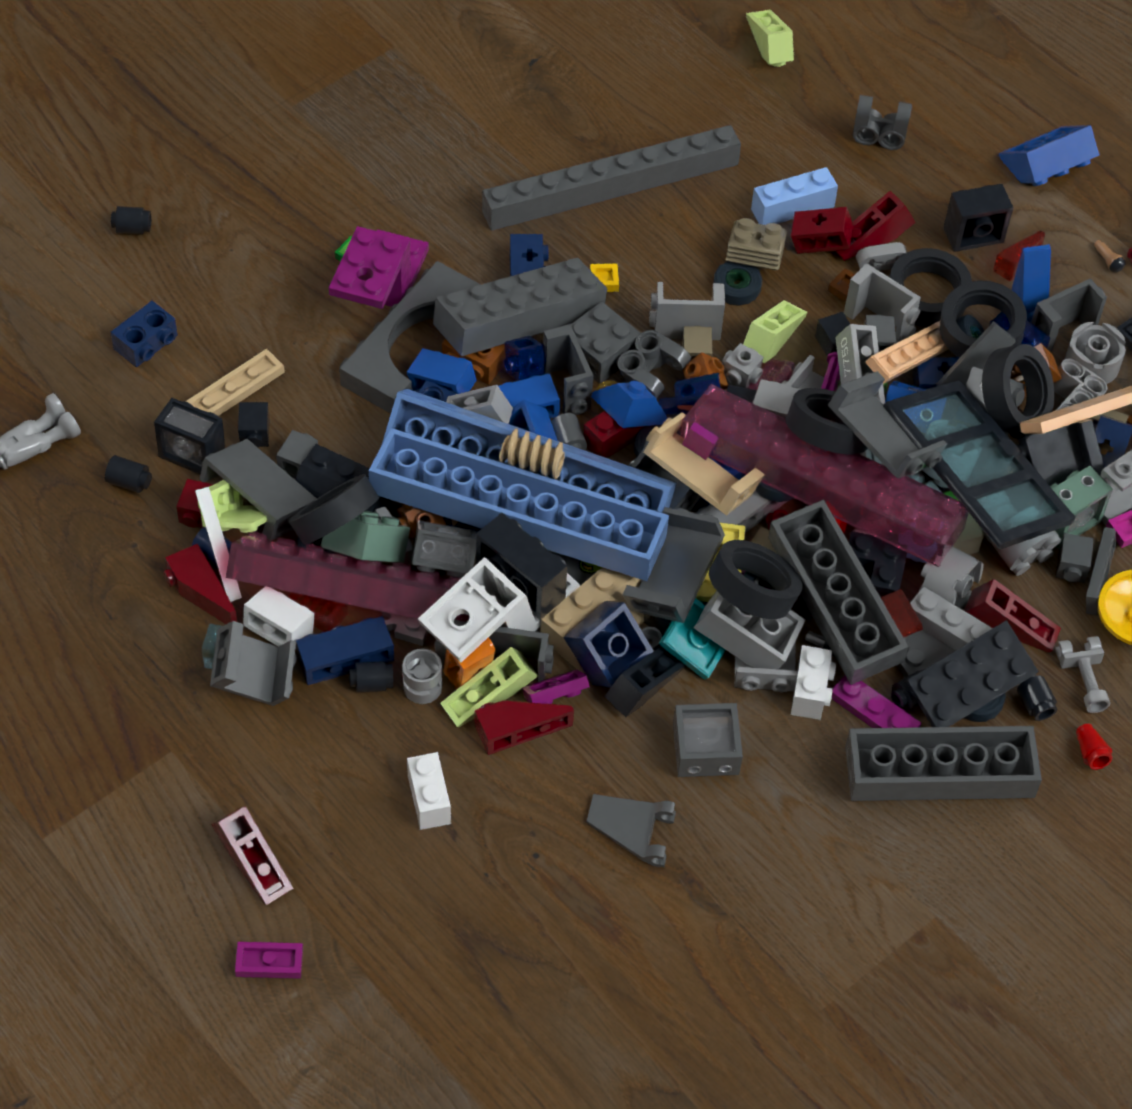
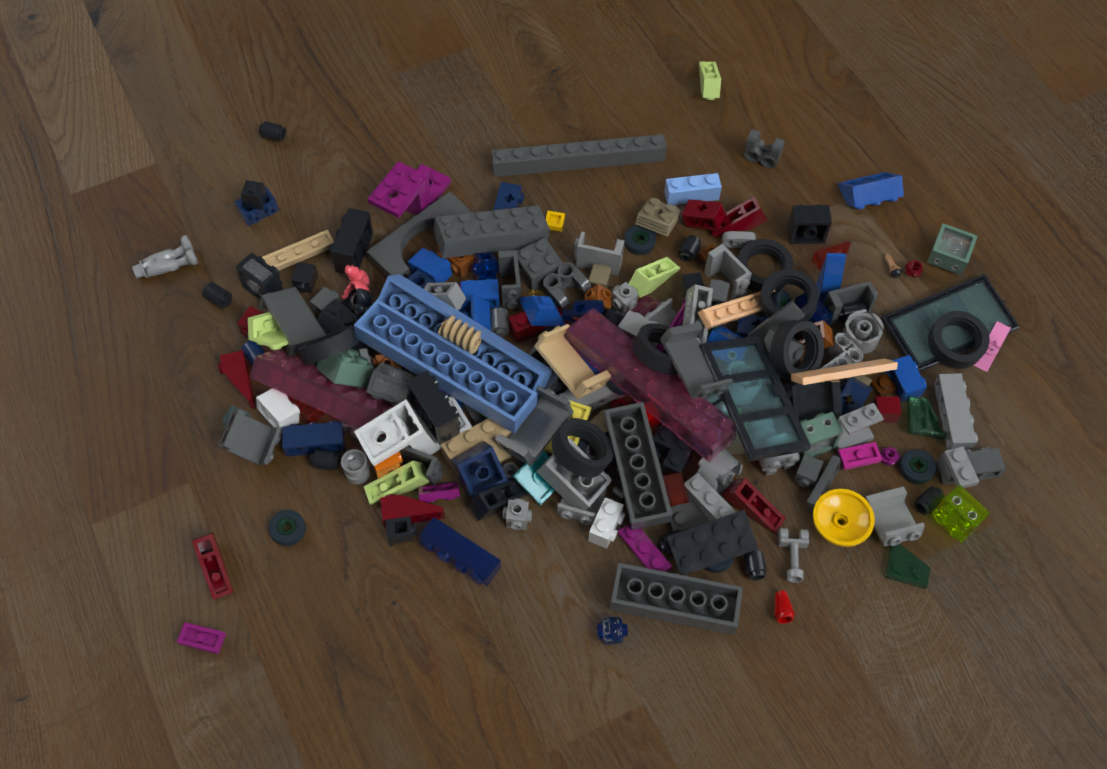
camera: 15 degrees right, 5 degrees up
white sticker [195,487,242,602] -> none
white brick [407,752,451,830] -> none
dark grey flag [587,794,676,867] -> none
piece [673,703,743,777] -> none
magenta tile [682,422,719,460] -> none
none -> black brick [241,180,267,210]
none -> black bush [269,510,306,546]
none -> black brick [329,208,374,275]
none -> hair [342,265,372,318]
none -> black brick [386,516,417,546]
none -> clear blue brick [419,517,501,586]
none -> light grey brick [503,499,532,530]
none -> clear blue head [597,617,628,645]
none -> black brick [677,235,701,262]
none -> black brick [838,301,867,323]

